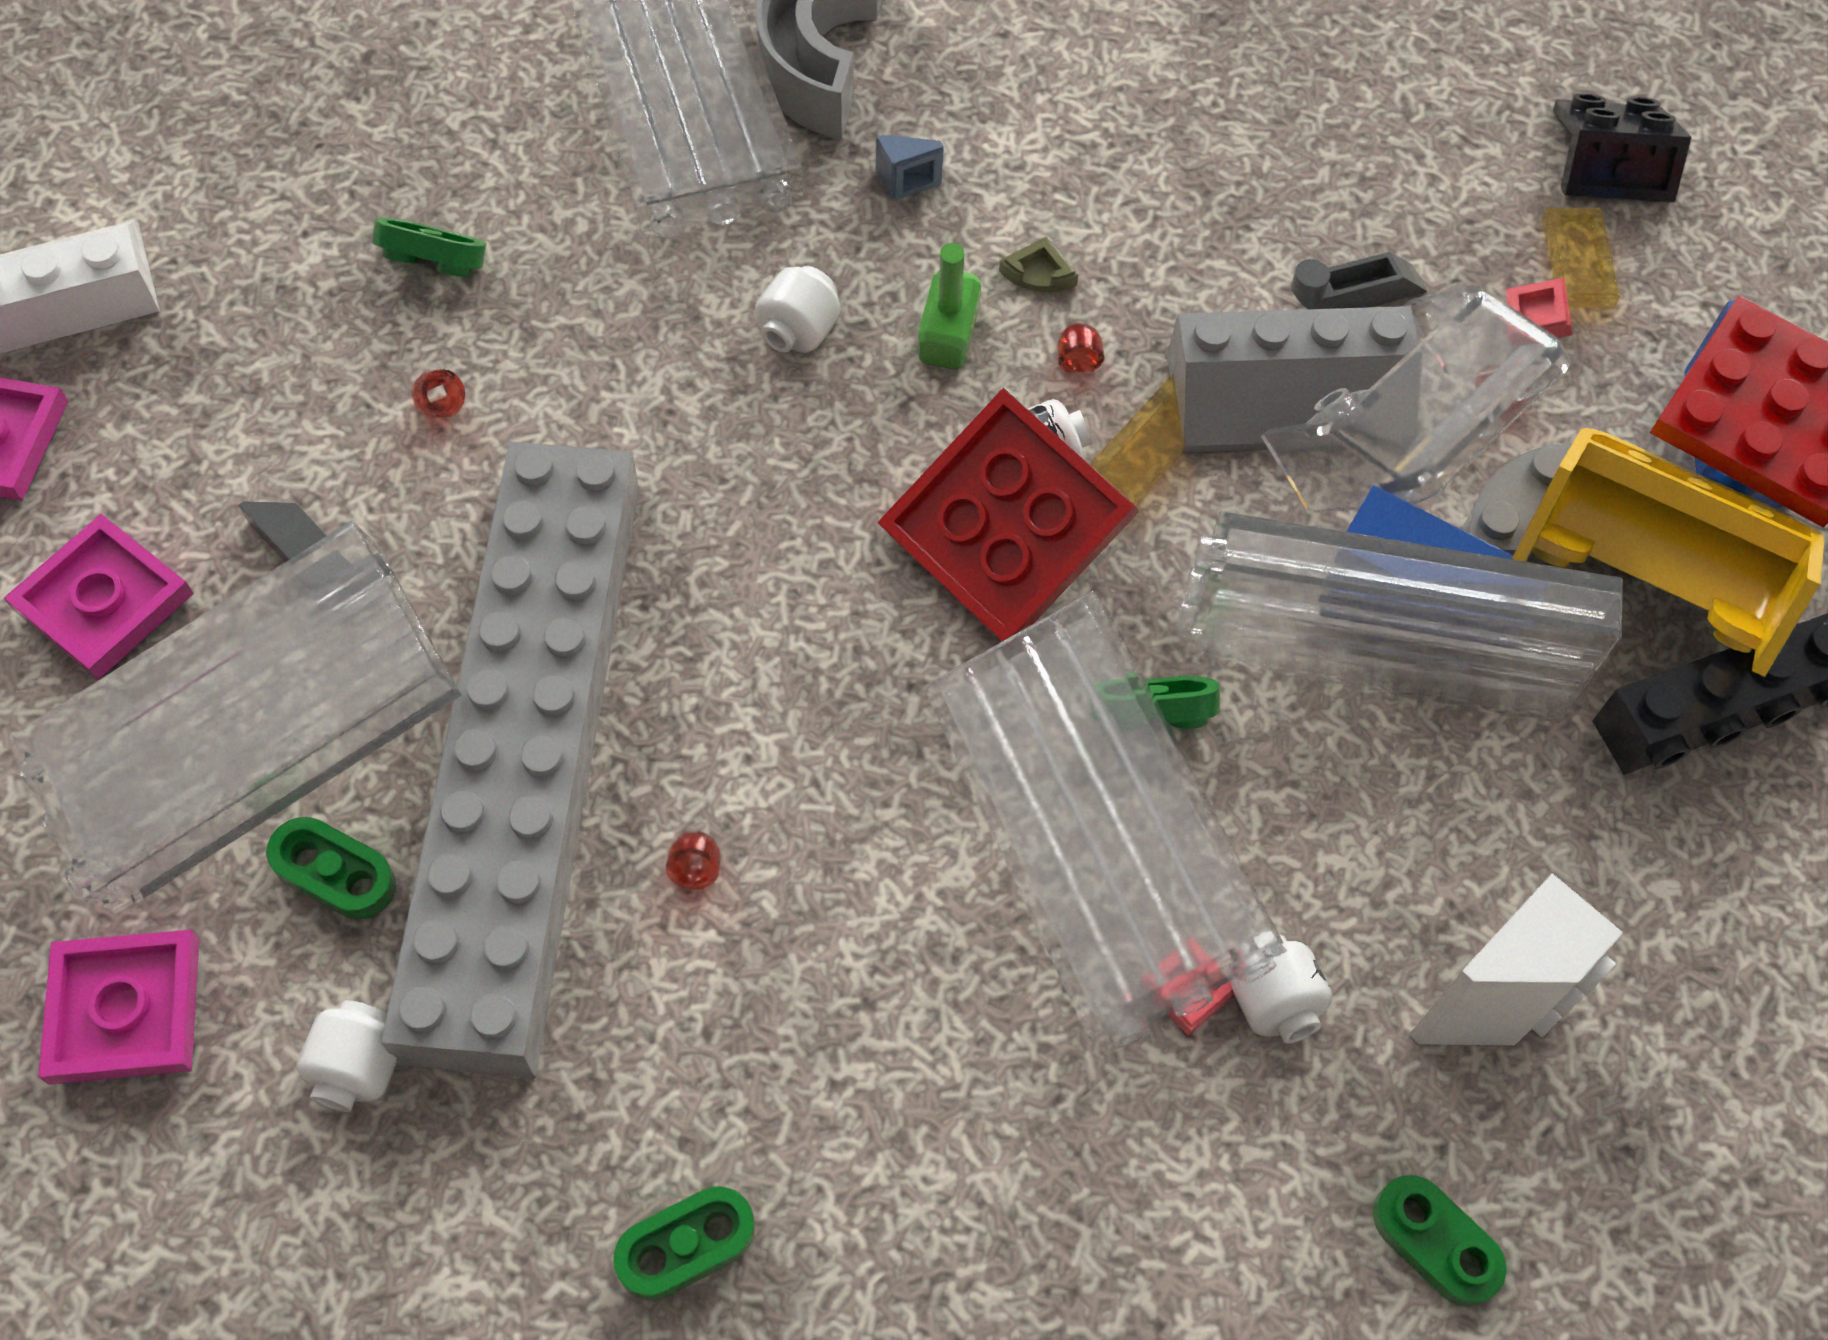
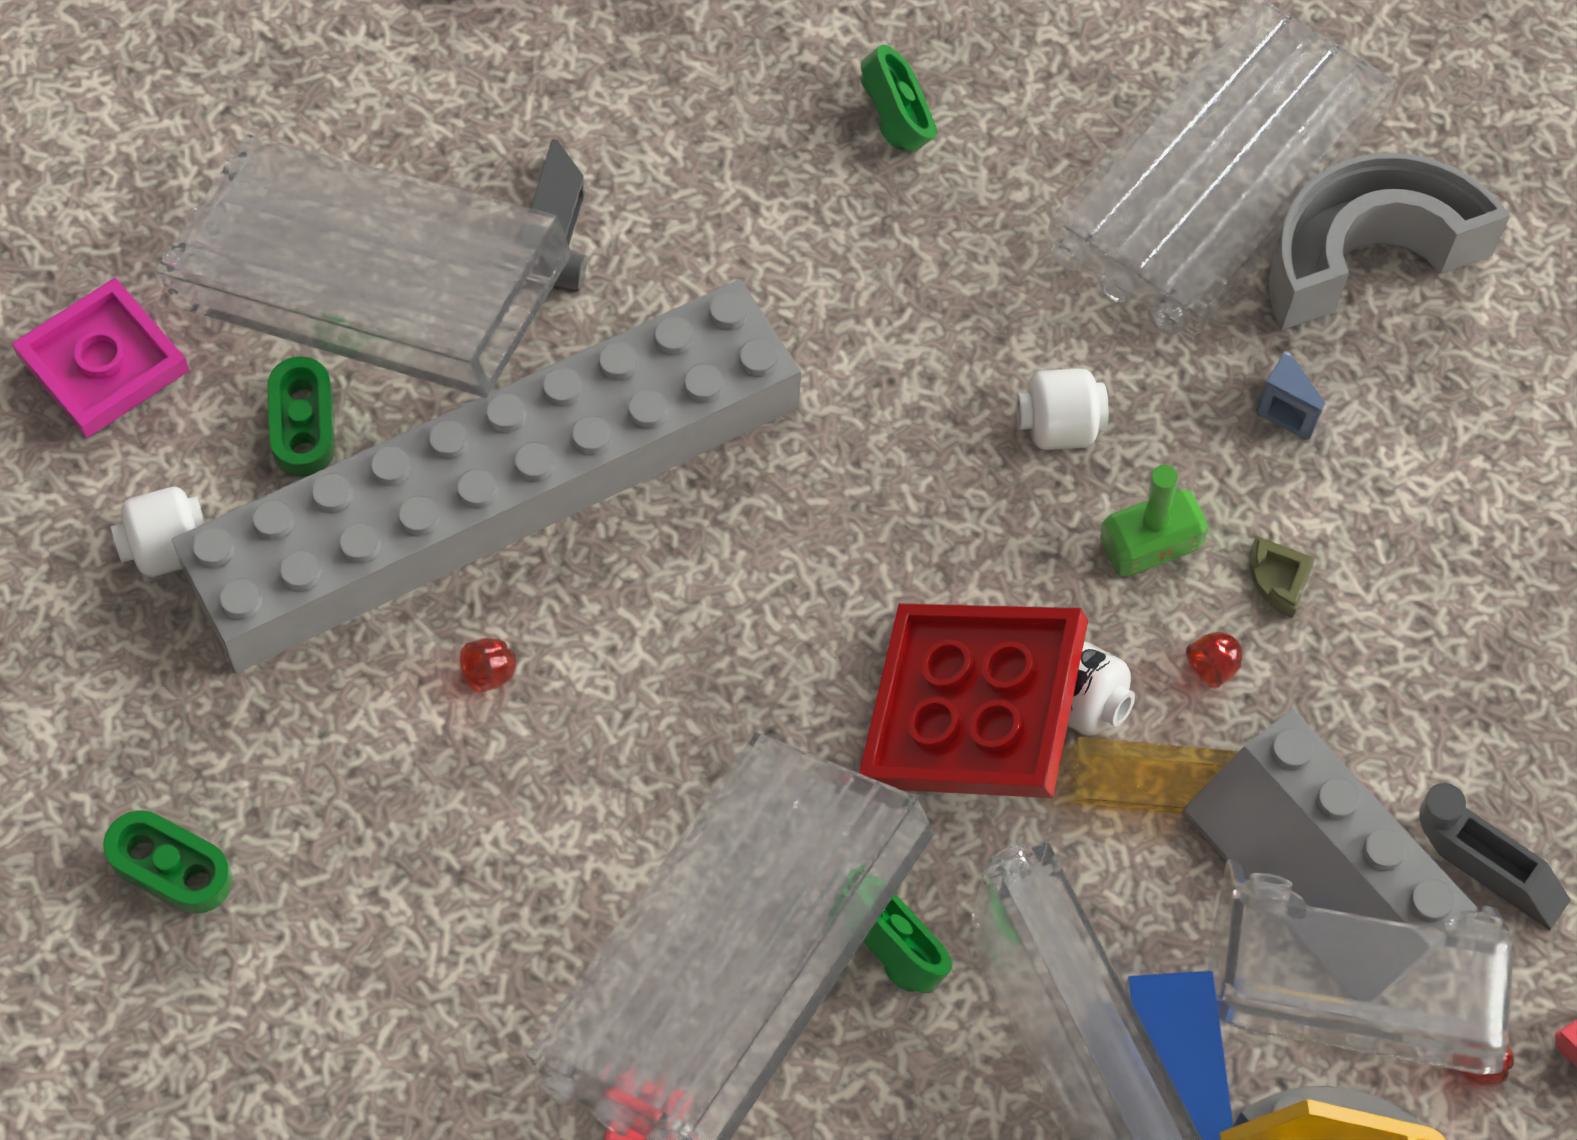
camera: 55 degrees right, 0 degrees up
dark pink plate [4,514,194,680] -> none
clear red hinge [411,369,465,418] -> none

